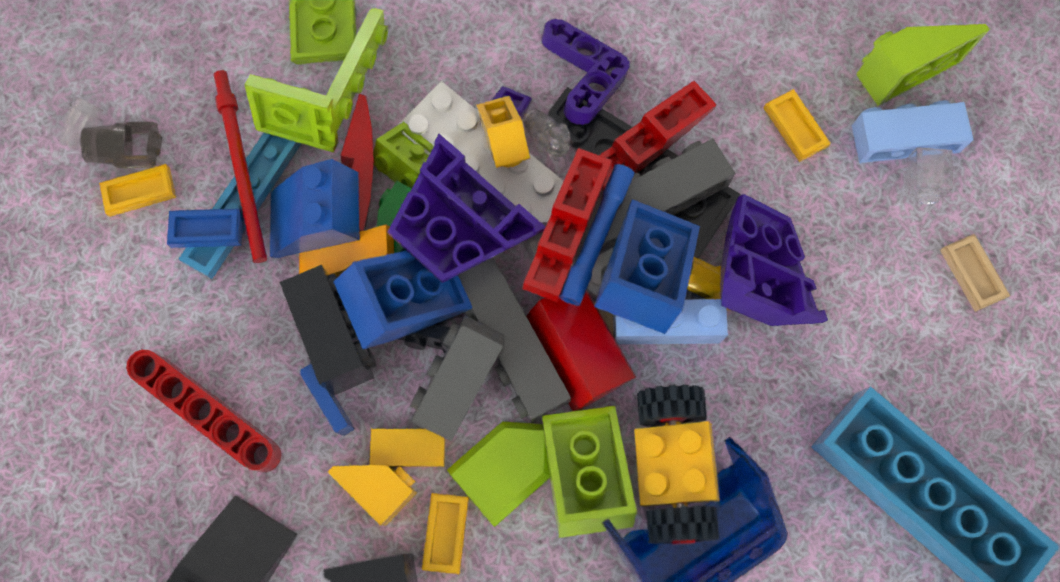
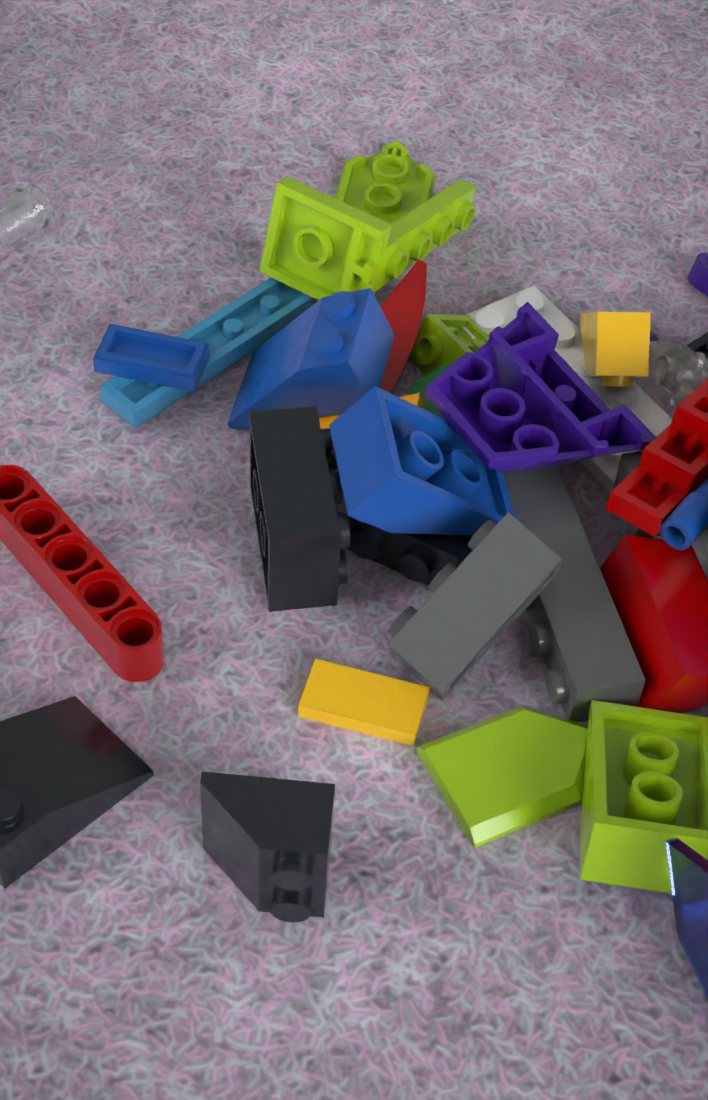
camera: 10 degrees right, 25 degrees down
clear smoke piece [80,122,162,168] -> none
yellow tile [99,164,176,217] -> none
red bar [213,70,267,263] -> none
blue tile [300,363,355,436] -> none
yellow slope [328,465,417,526] -> none
yellow tile [422,493,469,574] -> none

